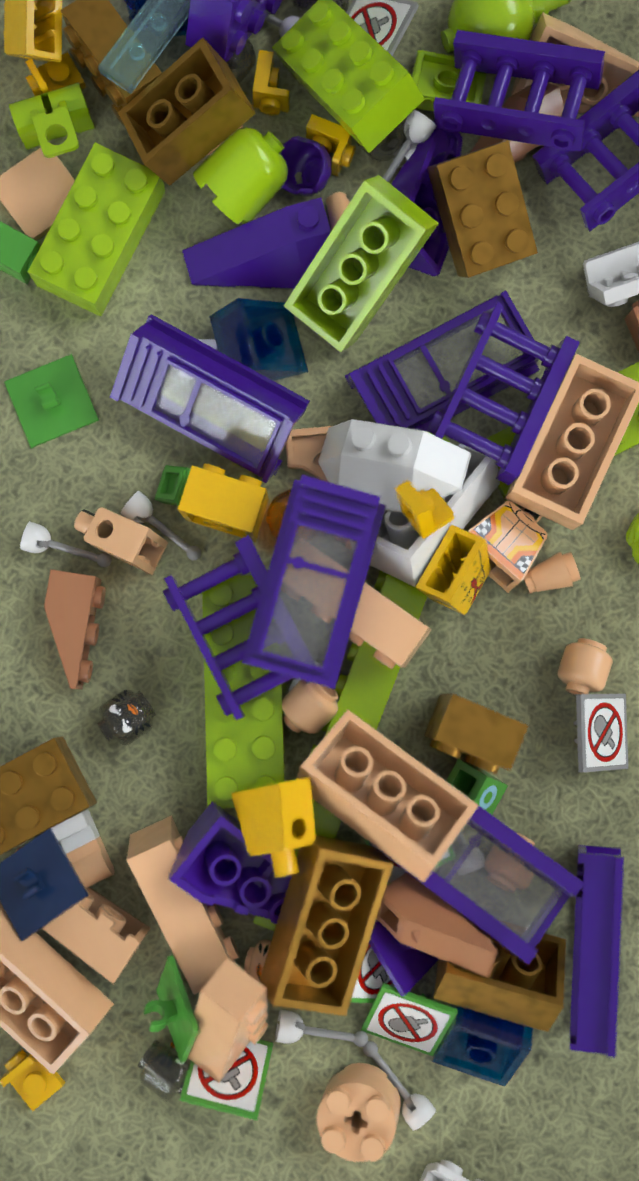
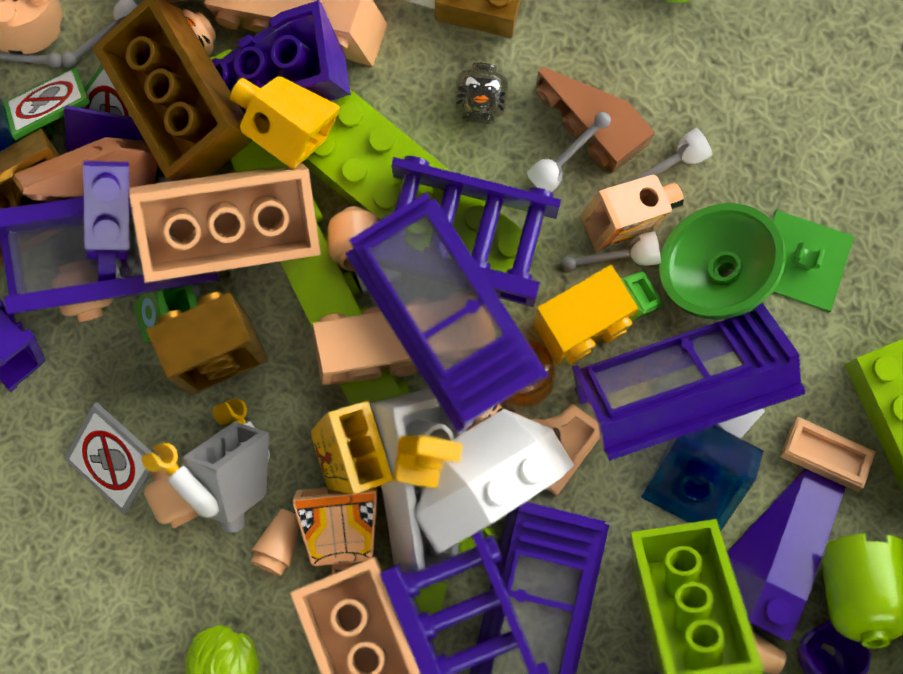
camera: 135 degrees right, 5 degrees down
none -> hinge [83,161,129,282]
none -> light grey torso [142,398,270,533]
none -> hinge [527,112,611,192]
none -> bright green dish [659,203,786,320]
none -> light nougat tile [780,416,876,492]

